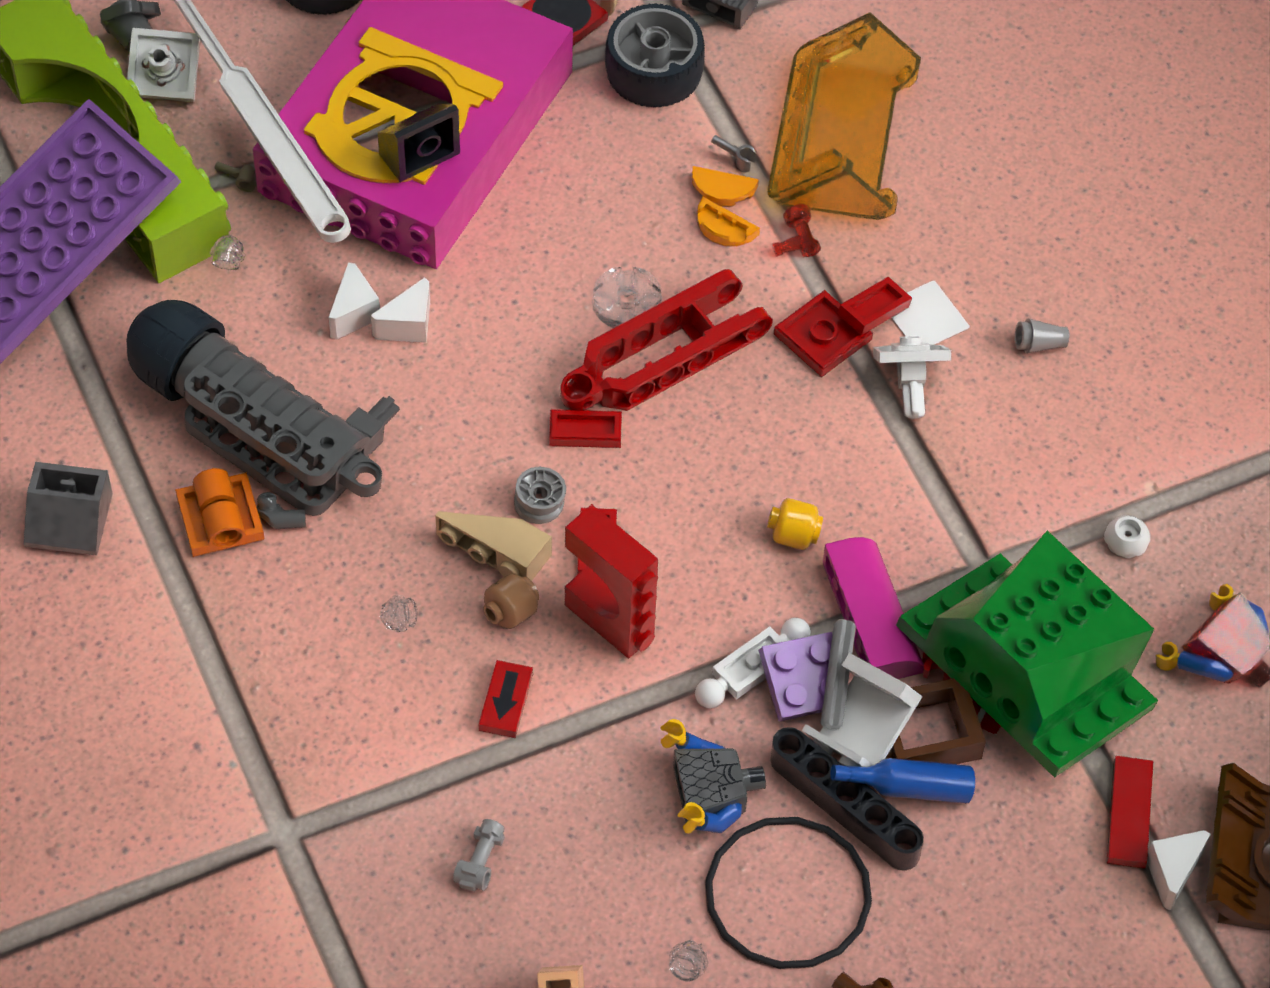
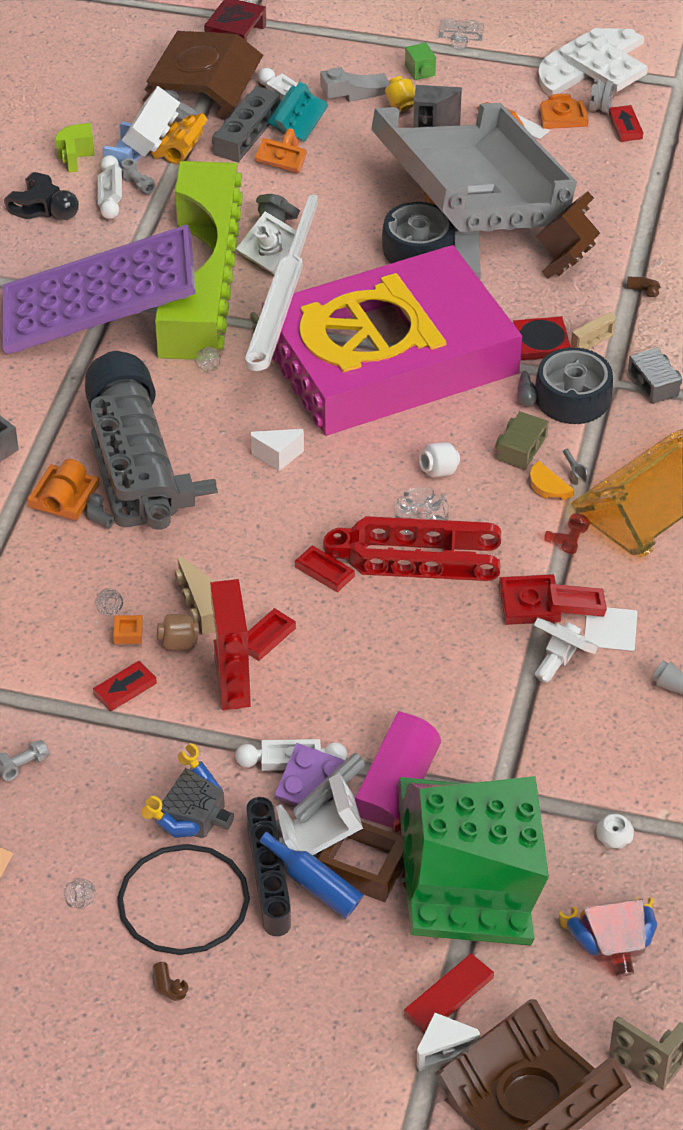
camera: 40 degrees right, 10 degrees down
white slope [328,262,380,339] -> none
black slope [377,104,460,182] -> none
light grey wheel [514,466,566,524] -> none
light orange tile [697,197,760,246] -> none
yellow head [767,498,823,550] -> none
none -> orange plate [113,615,143,644]
none -> white head [419,442,460,478]
none -> olive brick [495,411,549,470]
none -> dark grey bar [517,371,537,406]

